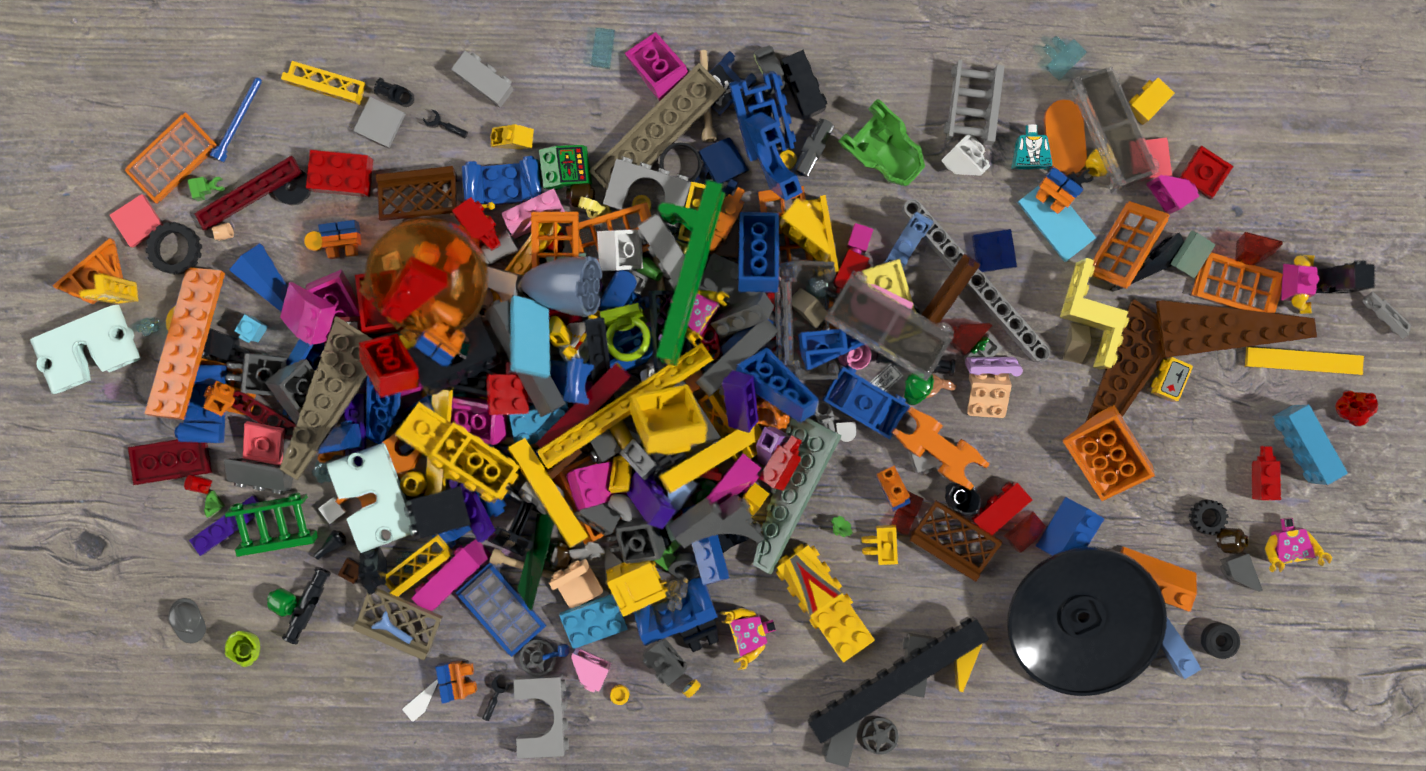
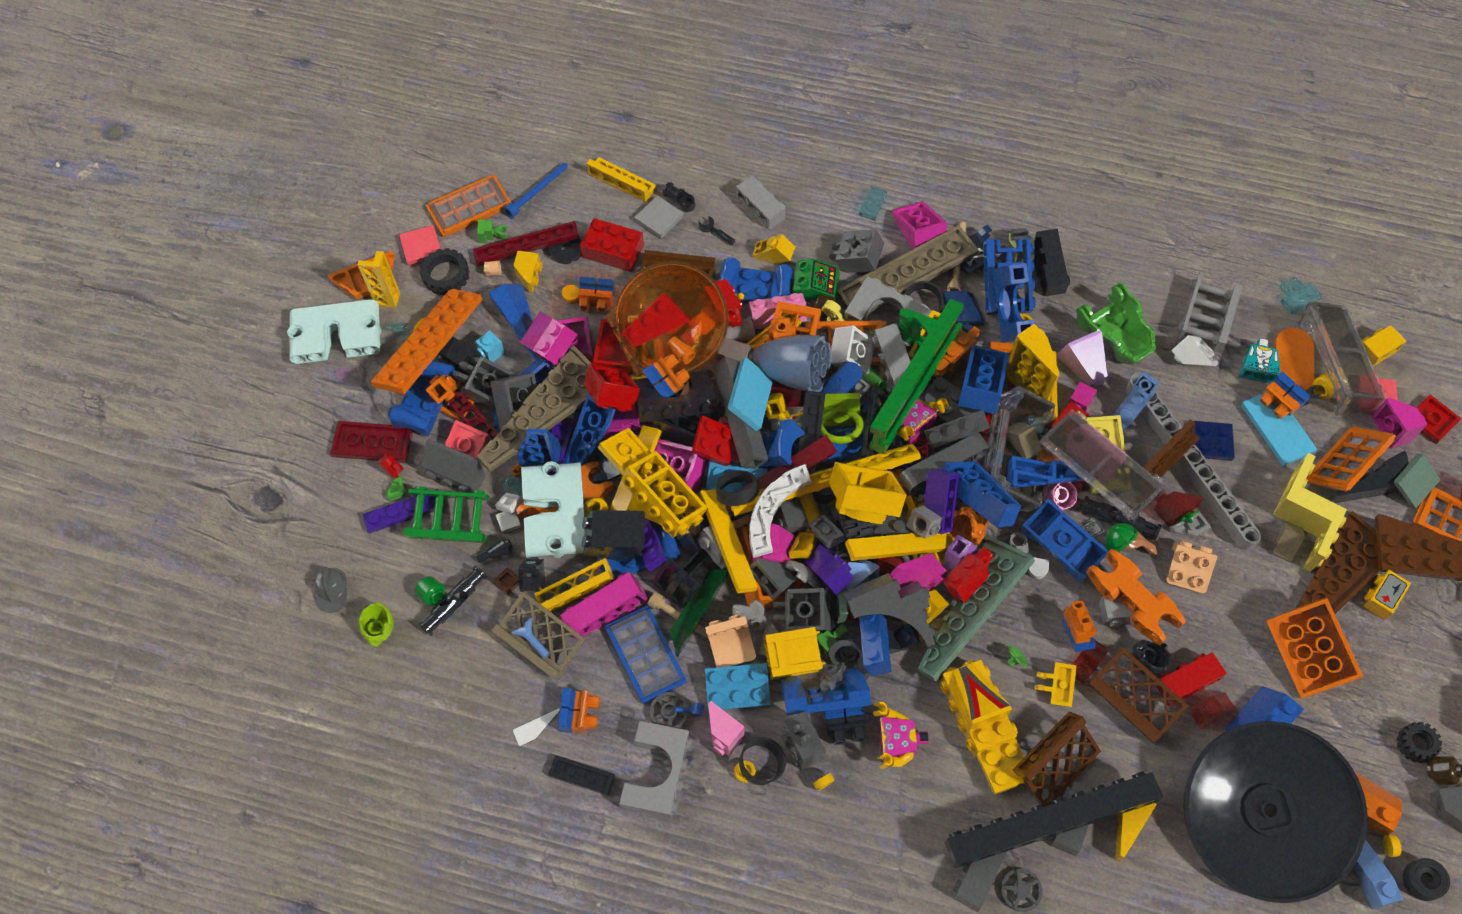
camera: 15 degrees right, 25 degrees down
black piece [482,674,510,721] -> none
dark brown head [546,540,572,571] -> none
dark grey piece [793,118,834,177] -> none
lavender plate [965,357,1023,377] -> none
none -> white tile [495,492,523,514]
none -> yellow slope [514,251,543,293]
none -> black tile [548,755,615,796]
none -> black tyre [716,470,759,506]
none -> black tyre [739,737,786,785]
none -> white tile [749,464,812,558]
none -> orange brick [768,317,796,339]
none -> dark grey hinge [829,229,884,273]
none -> light grey brick [906,506,942,539]
none -> reddish brown fence [1012,712,1101,807]
none -> slope [1056,330,1107,387]
none -> yellow tile [1382,834,1401,857]

